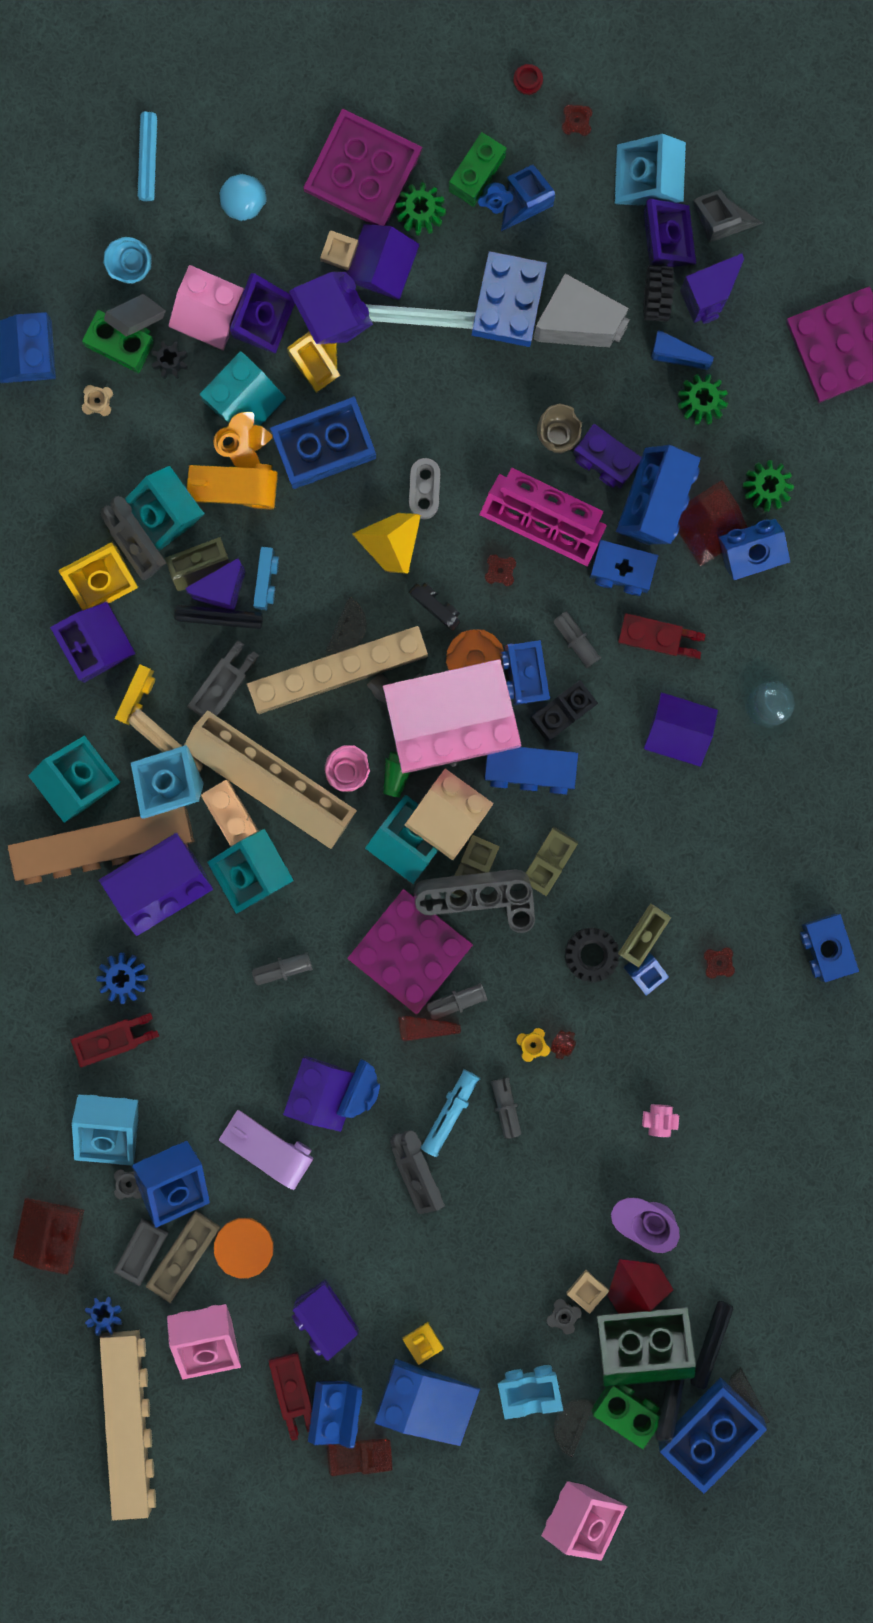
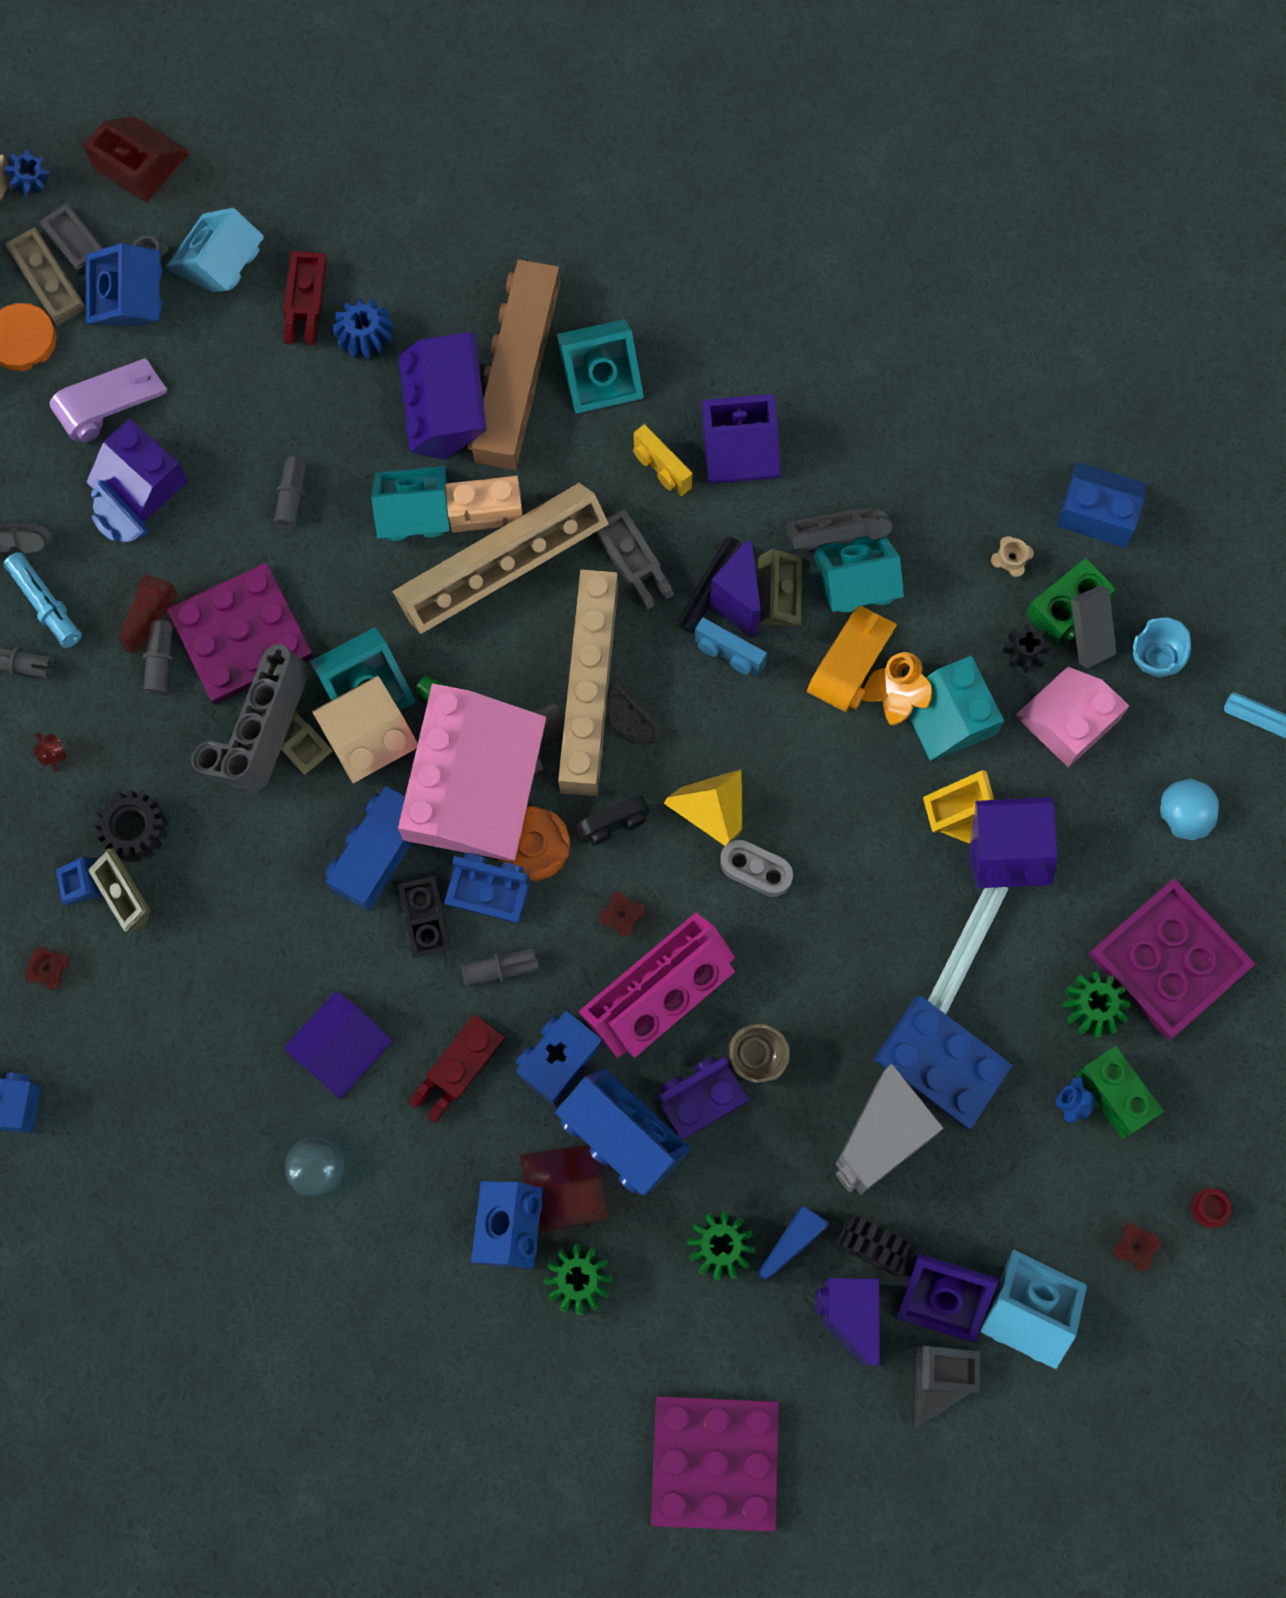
camera: 120 degrees right, 15 degrees down
yellow slope [59,542,138,610] -> none
tan axle [128,709,203,772] -> none
medium azure slope [131,745,204,819] -> none
dark purple slope [230,273,295,353] -> none
blue brick [270,396,377,490] -> none
tan plate [320,230,358,271] -> none
bright pink hair [325,745,370,792] -> none
dark purple slope [347,224,420,301] -> none
blue slope [501,165,555,231] -> none
yellow plate [516,1028,550,1062] -> none
olive slope [526,827,579,896] -> none

